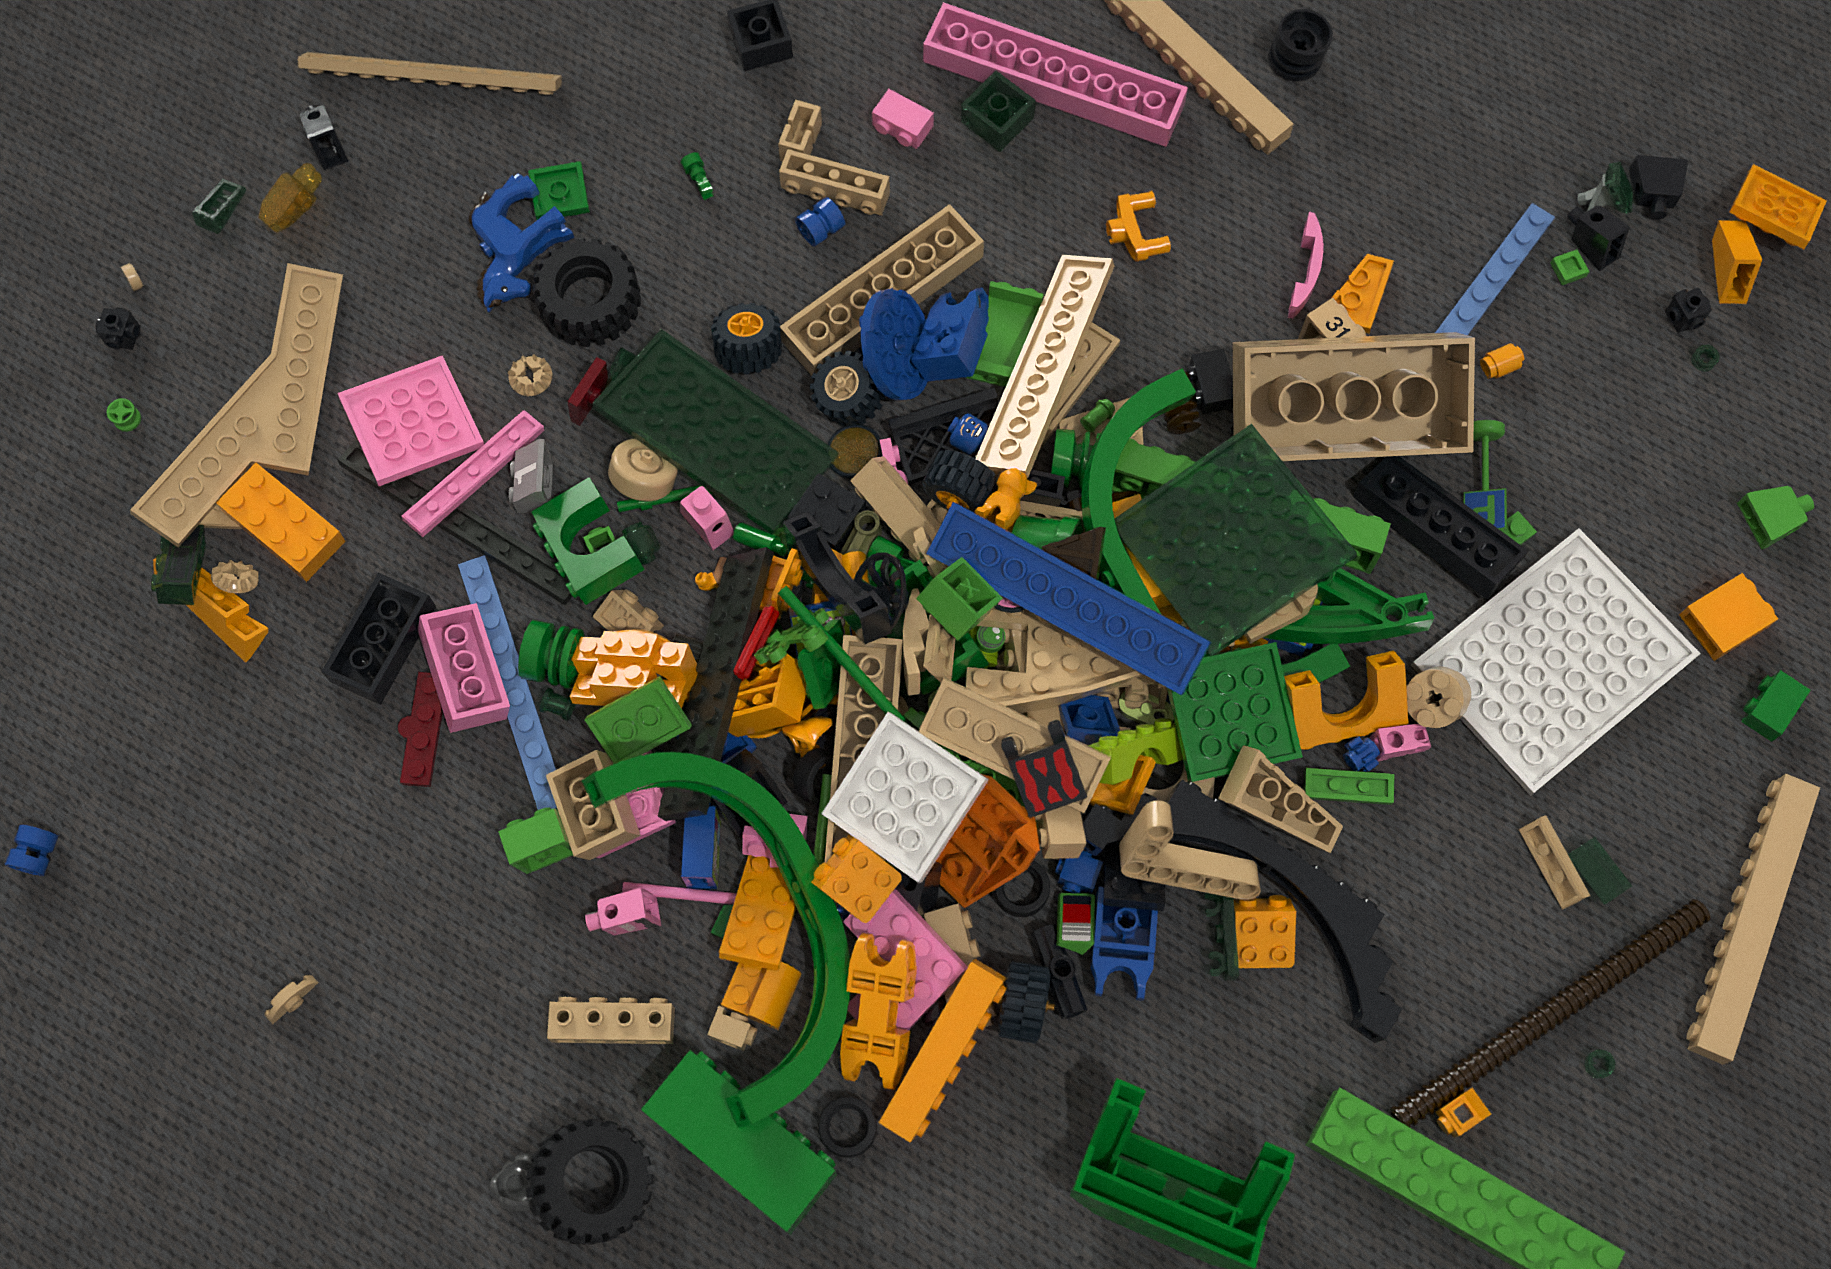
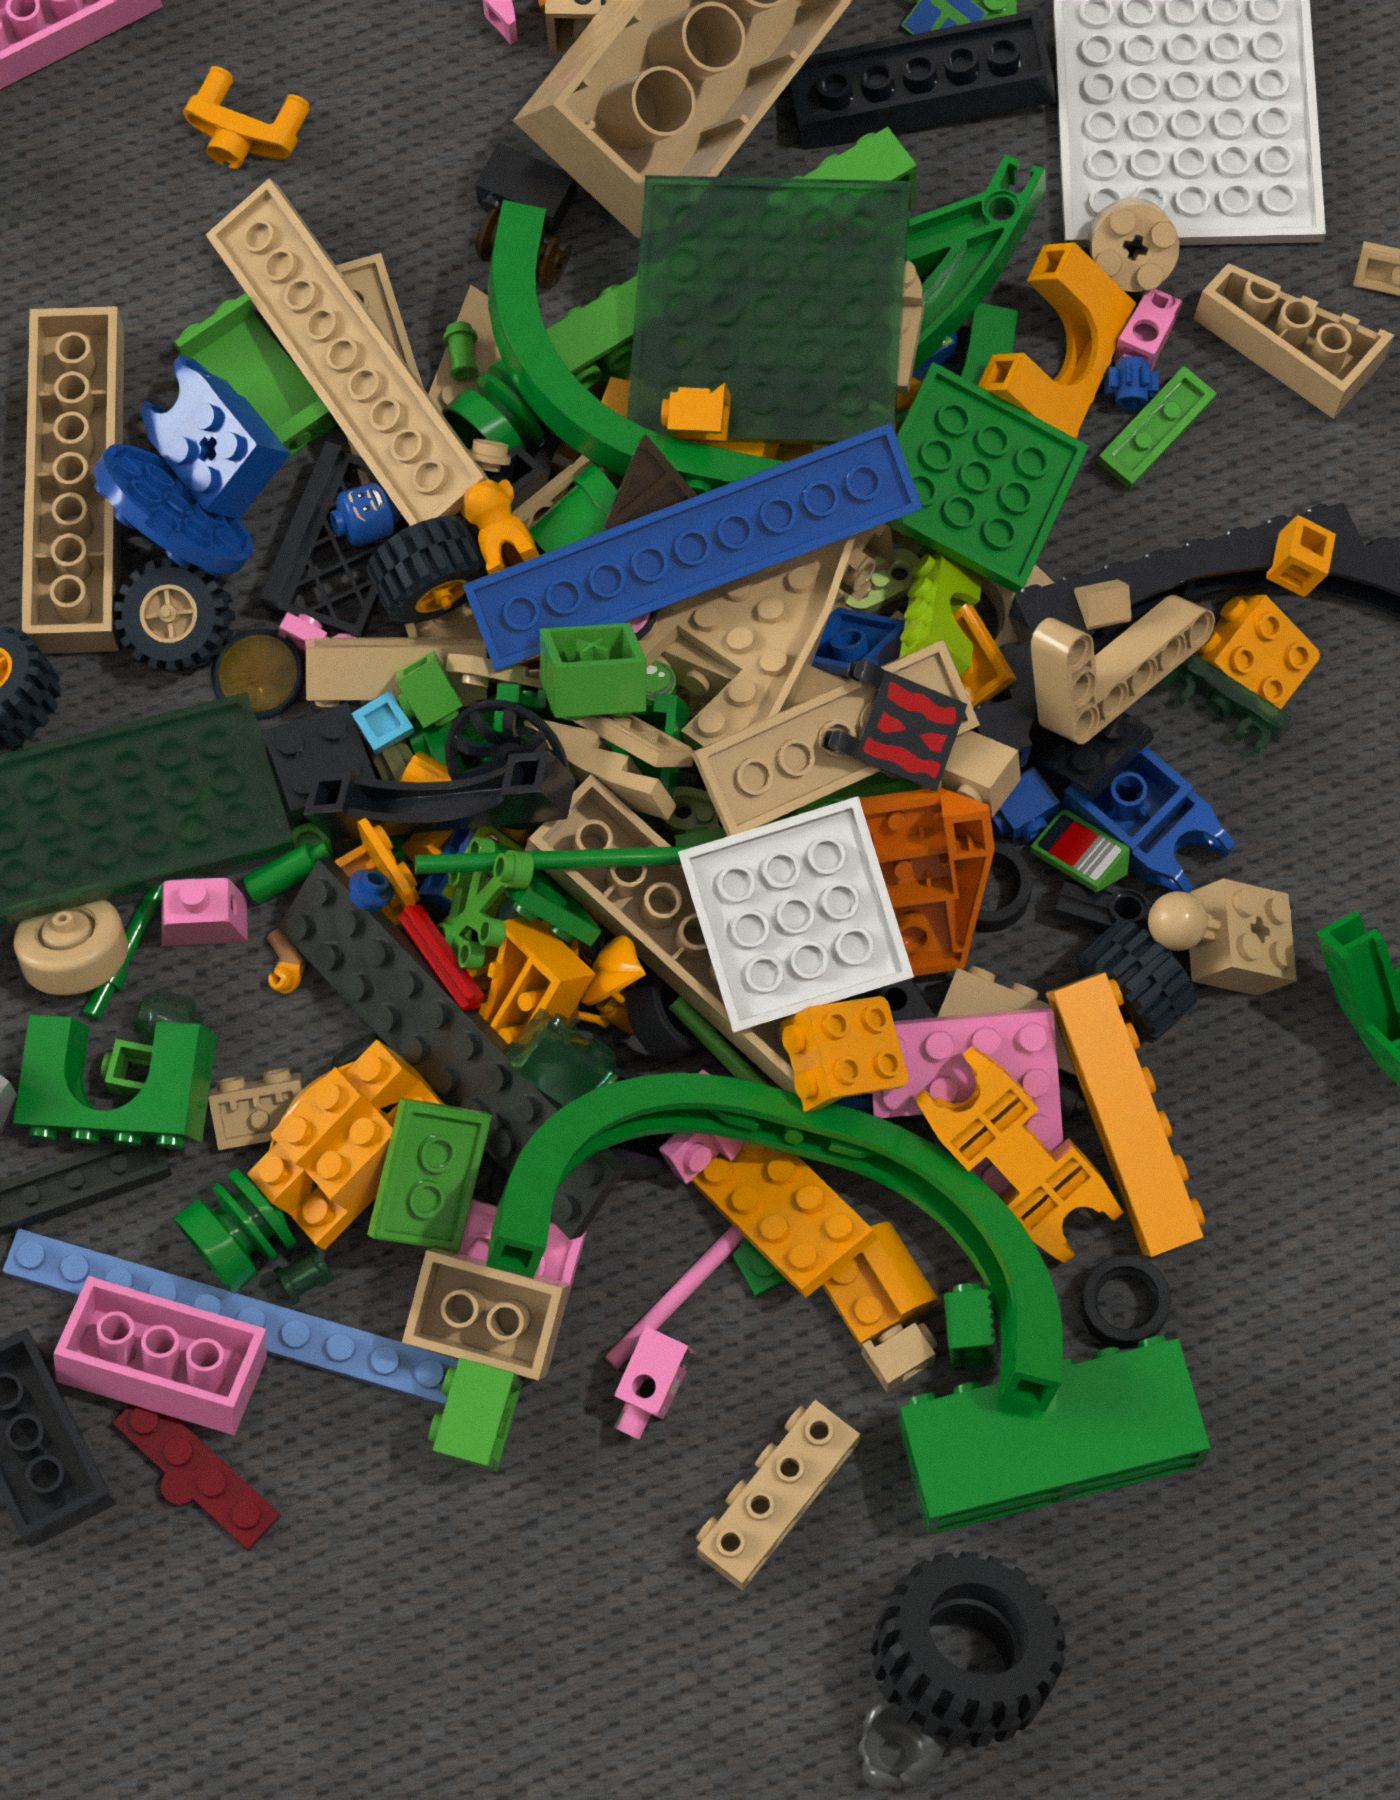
camera: 50 degrees left, 0 degrees up
blue brick [681,803,721,889] -> none
tan wedge [1218,745,1343,853] -> none
none -> blue plate [348,869,394,911]
none -> medium azure plate [351,690,415,755]
none -> bright green brick [395,650,463,728]
none -> tan plate [468,439,511,472]
none -> clear green brick [506,1008,619,1106]
none -> light orange window [661,382,731,443]
none -> green brick [944,1283,998,1368]
none -> tan slope [1074,579,1132,630]
none -> tan brick [1148,878,1297,995]
none -> tan wedge [1193,263,1395,419]
none -> light orange brick [1266,515,1336,597]

